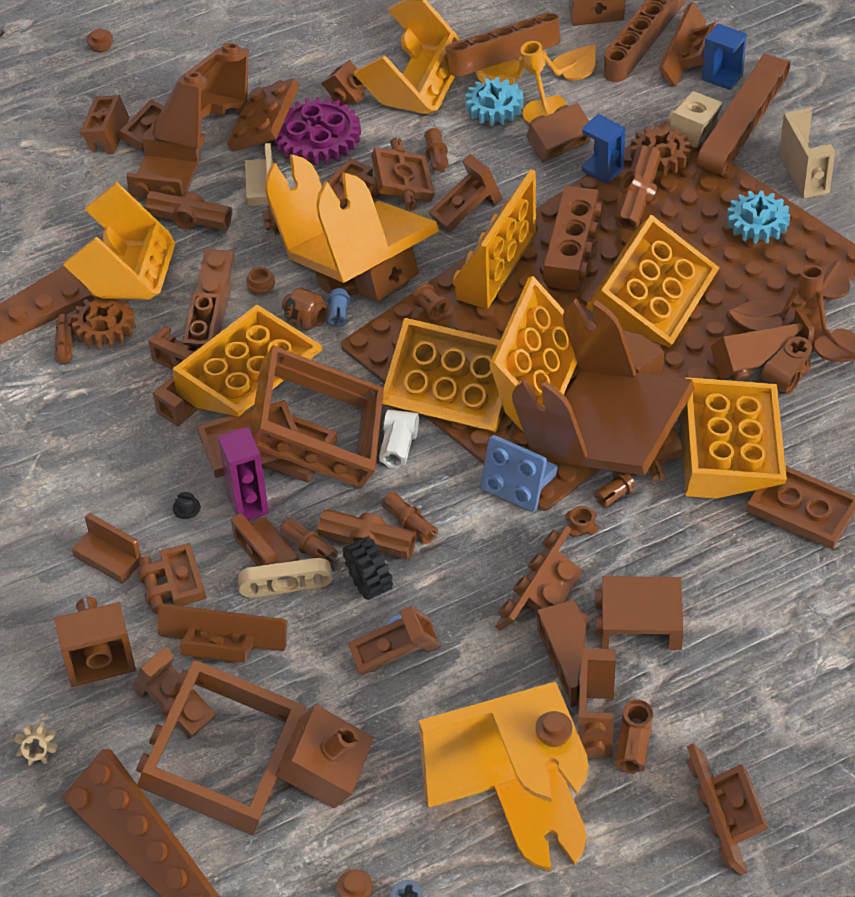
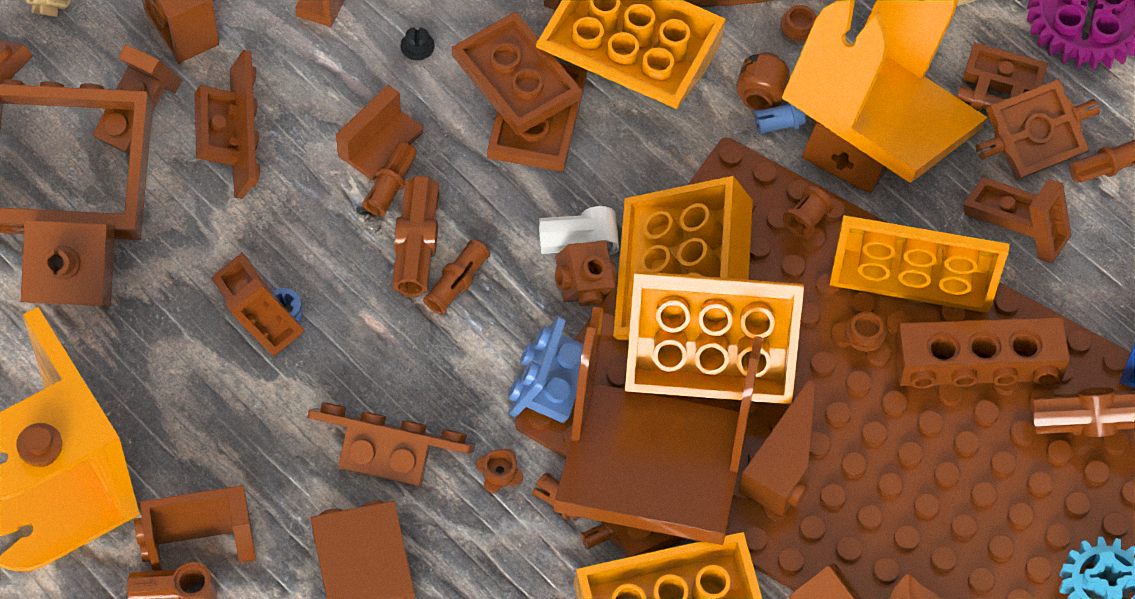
camera: 70 degrees right, 10 degrees up
dark orange plate [138,543,206,614] -> none
magenta brick [218,427,269,521] -> none
tan beam [238,558,332,598] -> none
dark orange window [250,345,384,488] -> none
black tyre [343,536,393,600] -> none
dark orange slope [537,599,590,707] -> none
light orange slope [586,215,720,347] -> none
none -> dark orange brick [555,241,616,306]

